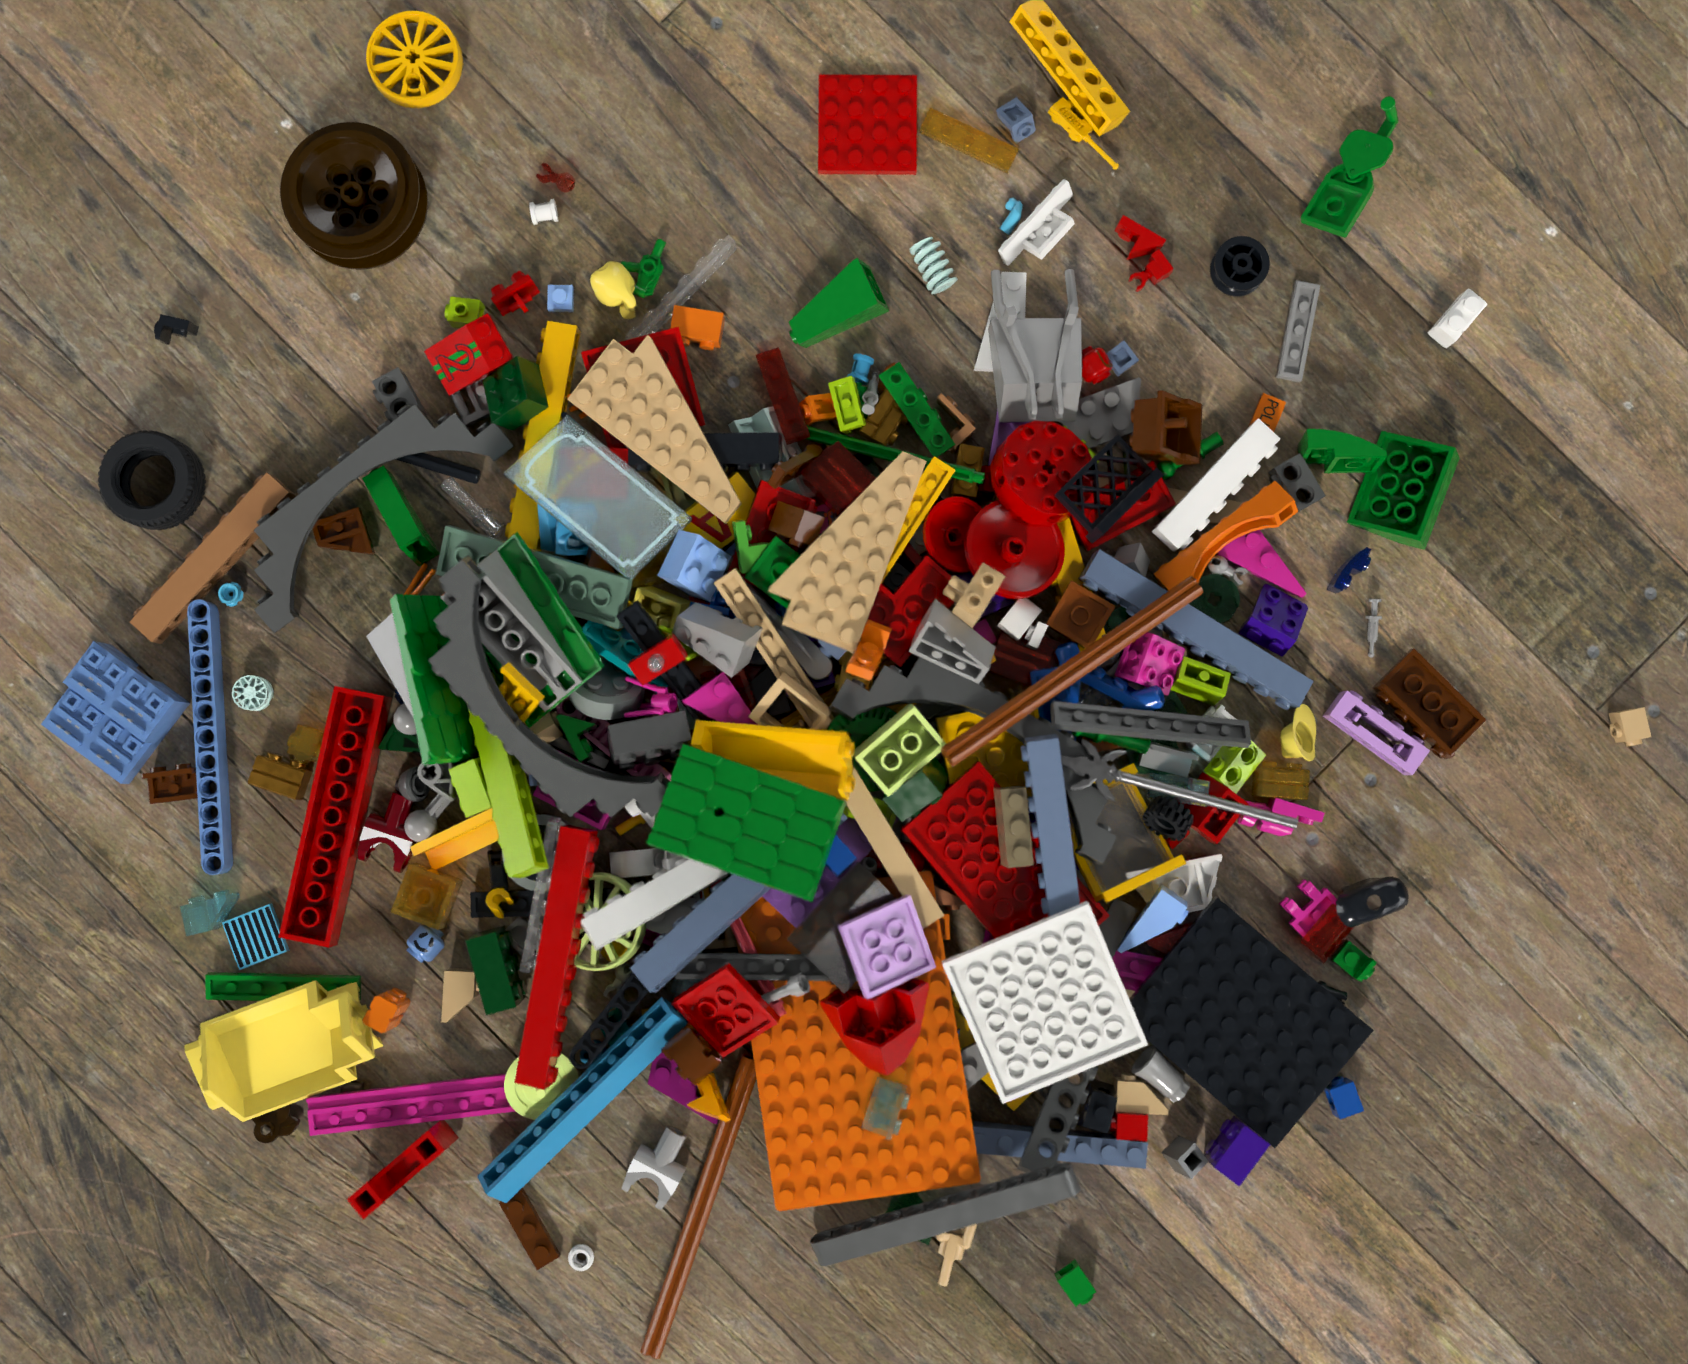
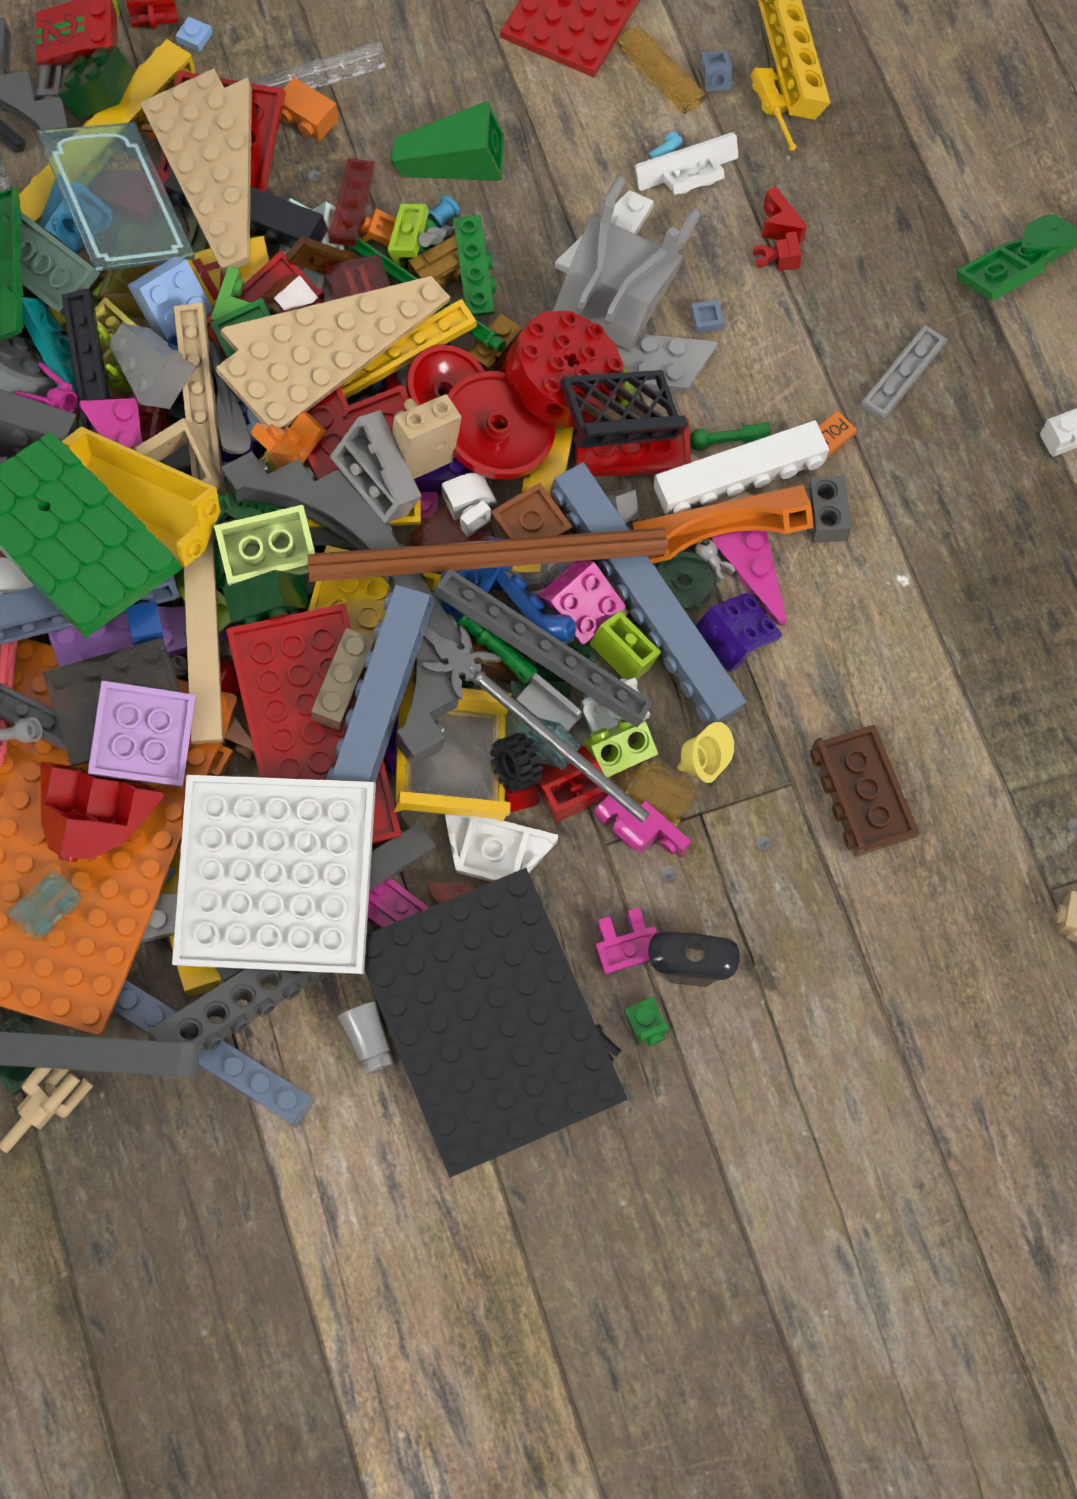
camera: 25 degrees right, 15 degrees down
light yellow piece [590,261,637,319] -> none
green piece [621,239,666,299] -> none
red piece [628,633,688,686] -> none
light aqua piece [910,237,958,295] -> none
medium nougat bracket [936,393,976,454] -> none
green brick [1055,1259,1096,1307] -> none
black torso [1076,1079,1118,1133] -> none
red head [1082,346,1113,385] -> none
red brick [1109,1110,1149,1141] -> none
tan slope [1113,1073,1168,1115] -> none
light blue slope [1117,884,1189,953] -> none
reddish brown piece [1130,390,1203,465] -> none
dark grey brick [1161,1135,1209,1179] -> none
dark purple brick [1205,1116,1270,1187] -> none
black wheel [1210,236,1270,297] -> none
green slope [1297,429,1387,473] -> none
clear red bracket [1301,904,1354,964] -> none
lavender brick [1323,690,1430,775] -> none
blue brick [1324,1076,1364,1120] -> none
clear blue slope [1326,547,1371,594] -> none
green slope [1347,431,1460,550] -> none
light grey piece [1365,599,1382,658] -> none

